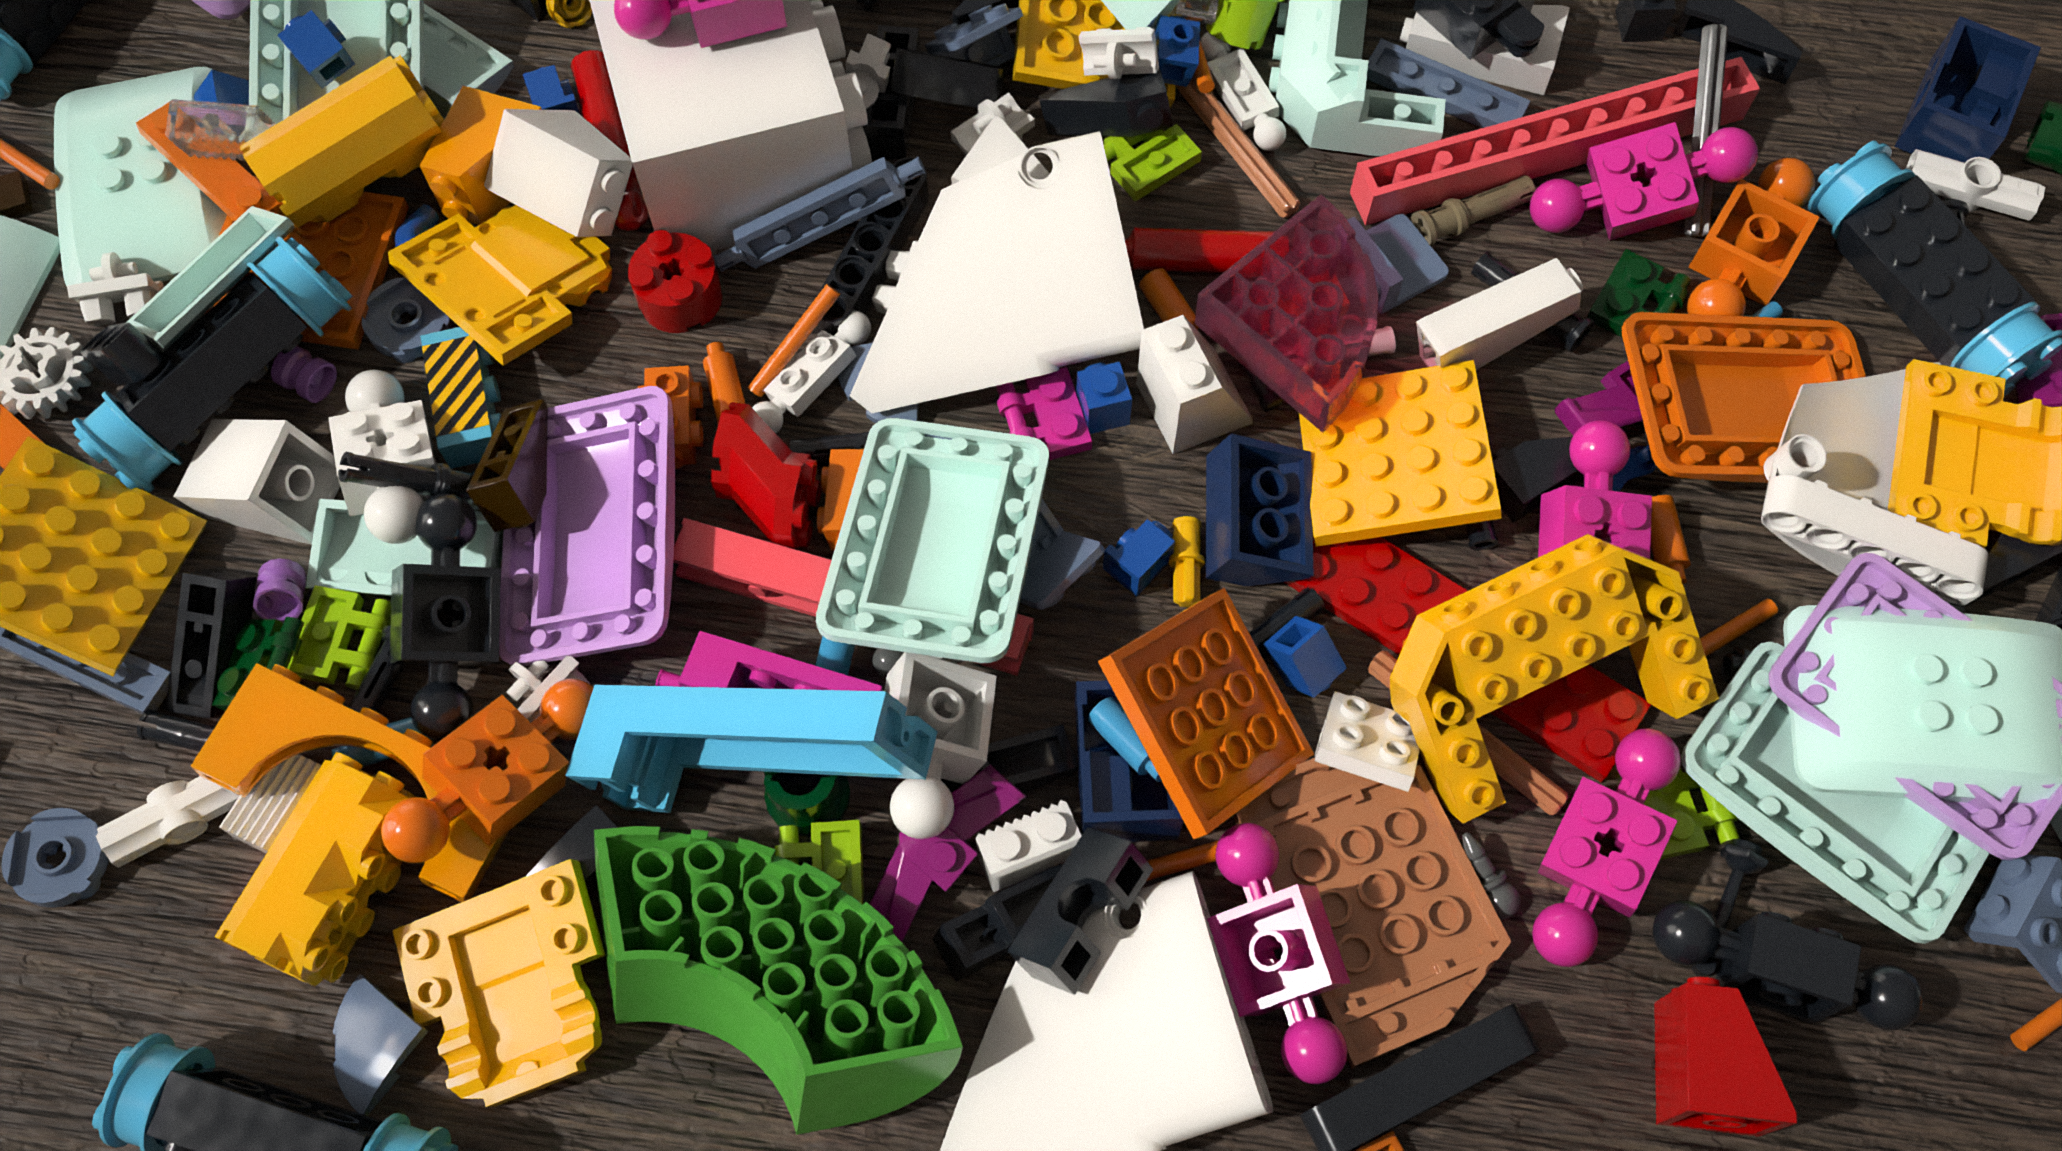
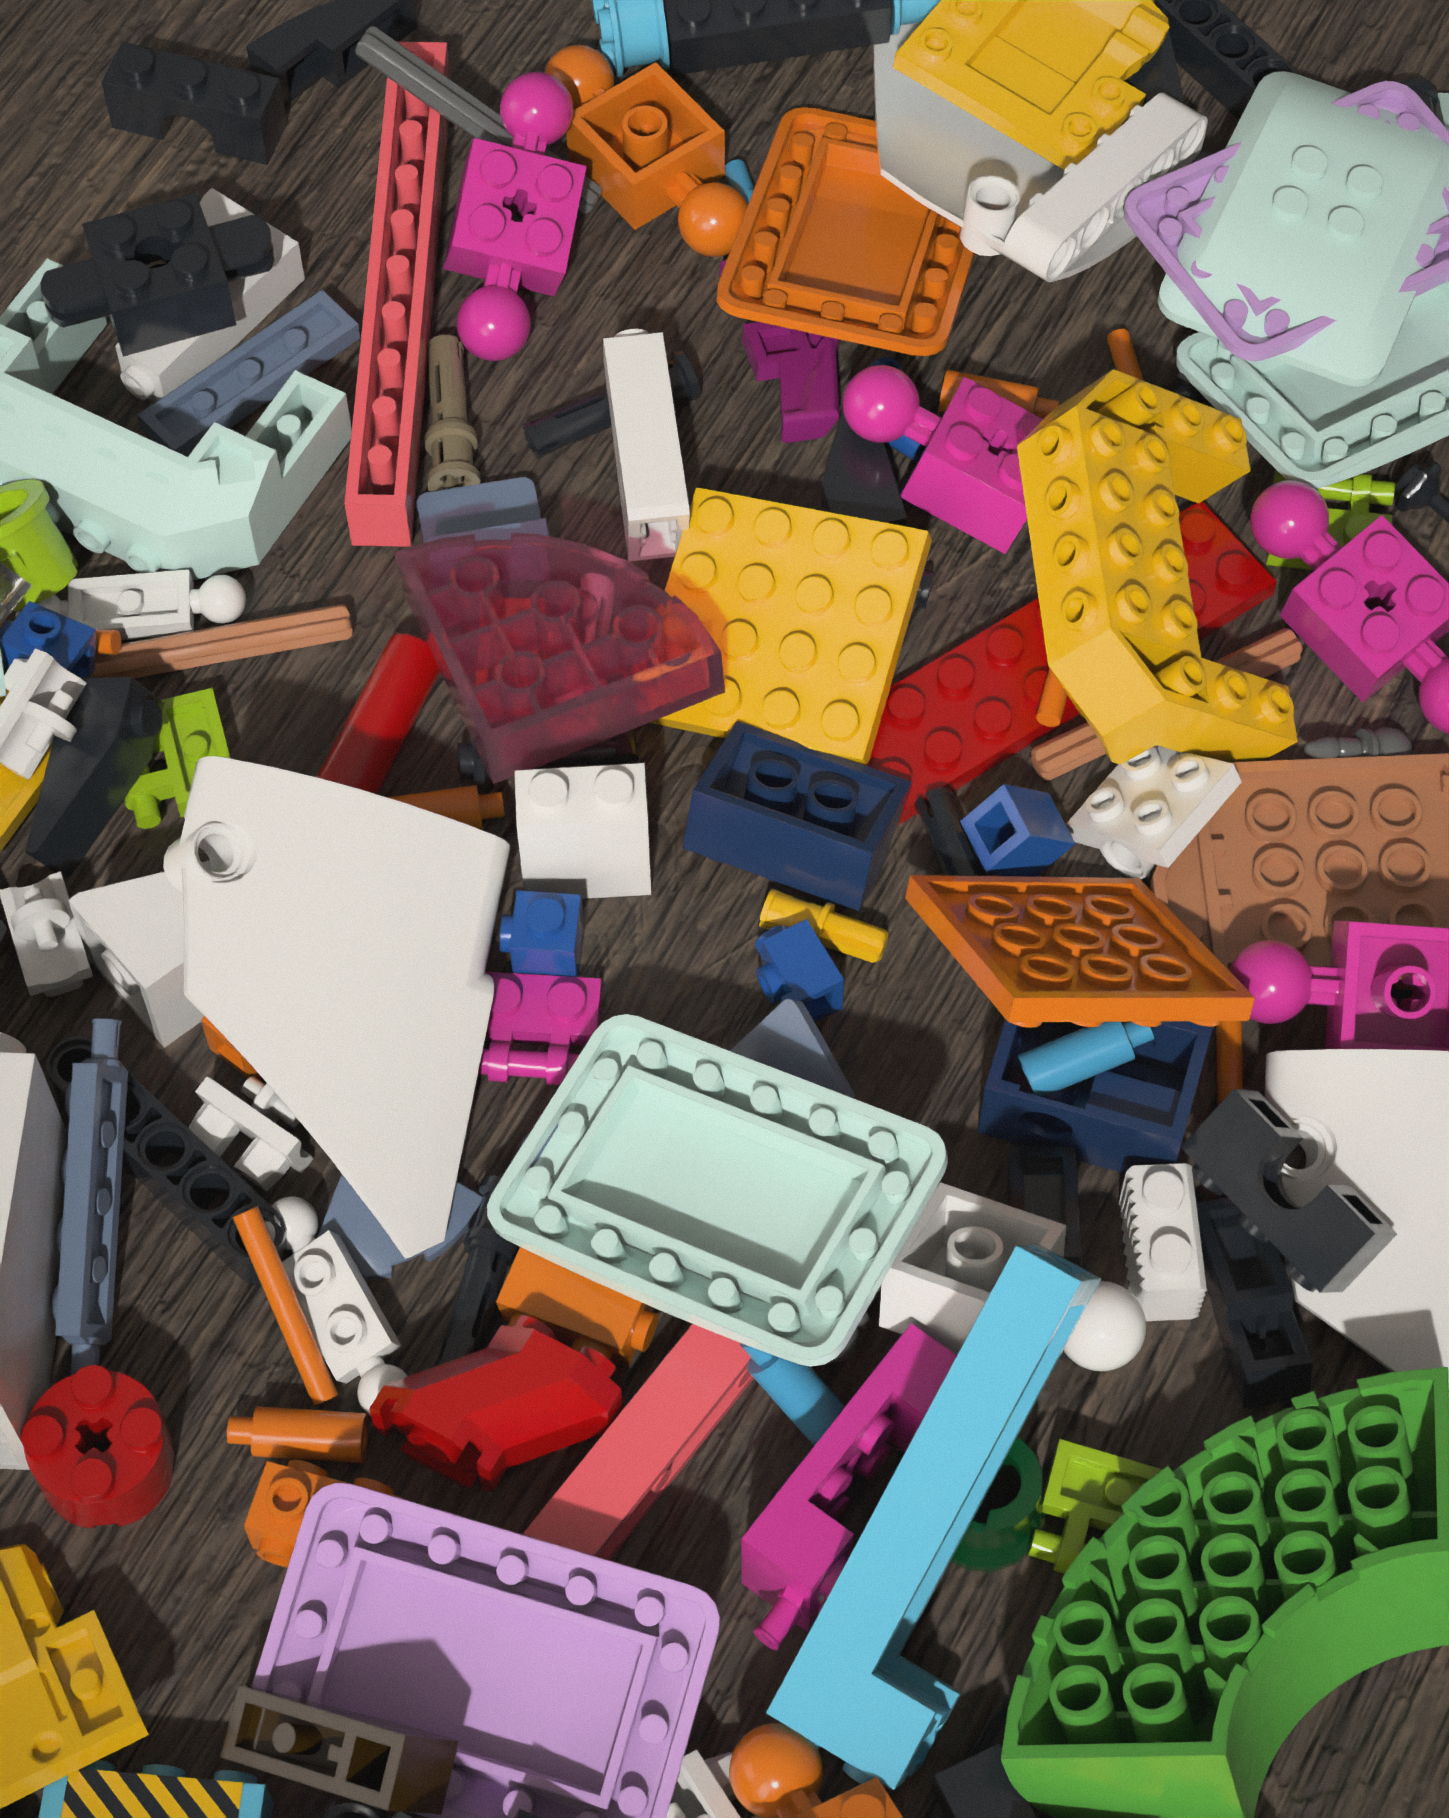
camera: 70 degrees left, 5 degrees down
magenta plate [869,764,1027,943] -> none
dark green plate [1586,249,1691,337] -> none

